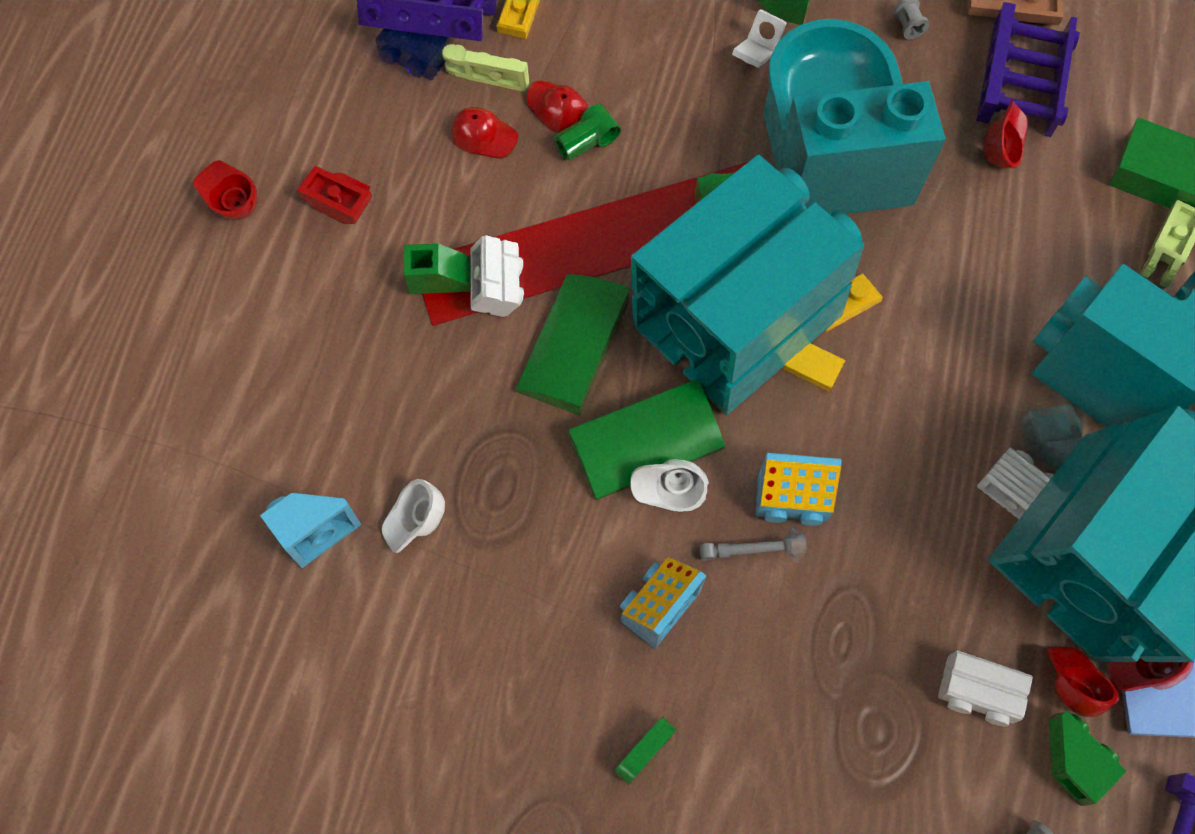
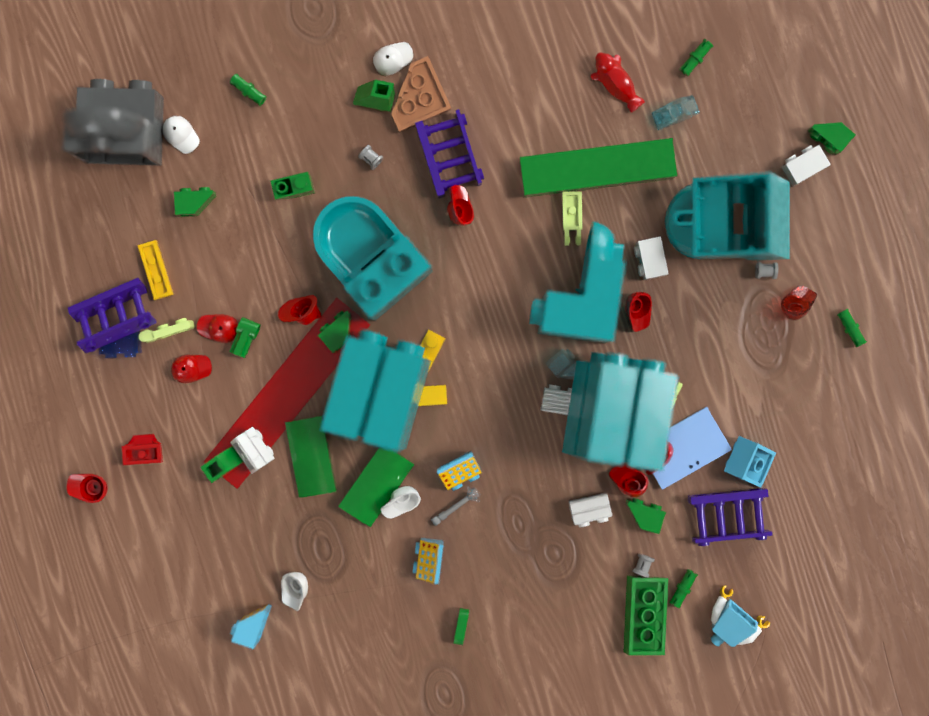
camera: 30 degrees left, 20 degrees up
white bracket [732,9,787,68] -> none
none -> red piece [278,295,321,325]

